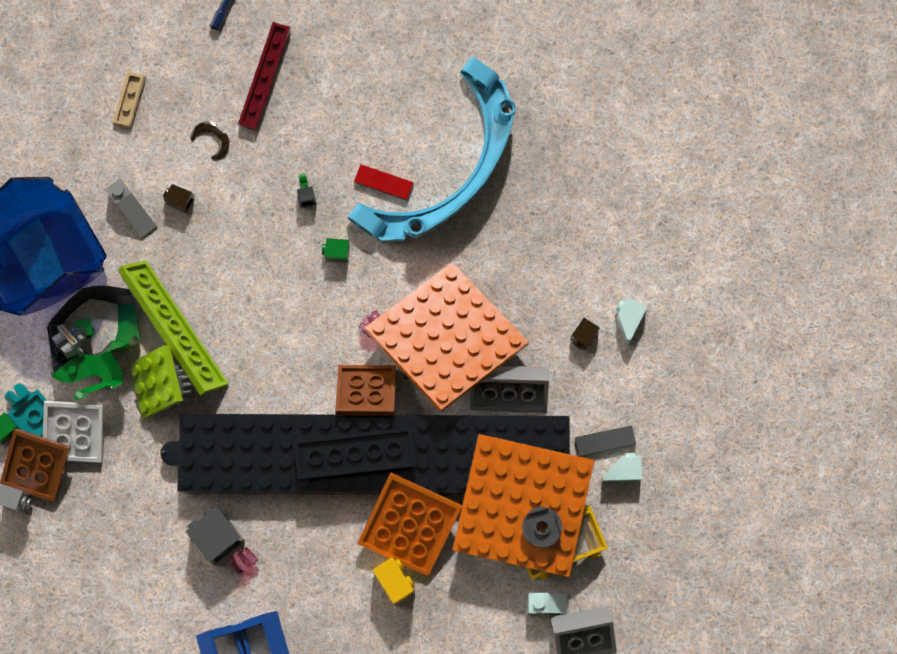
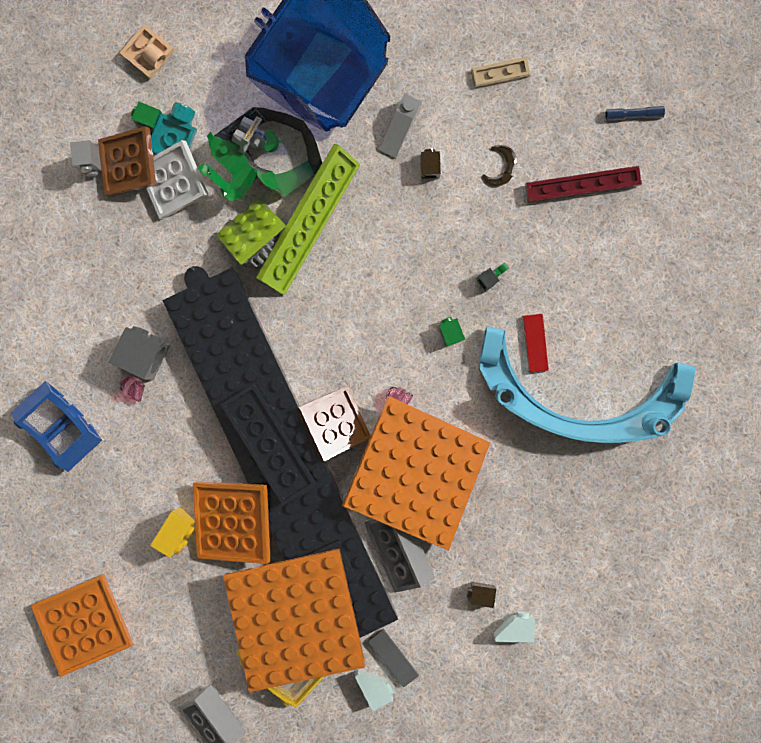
camera: 60 degrees right, 10 degrees up
dark grey plate [522,507,562,547] -> none
light aqua slope [528,593,568,614] -> none

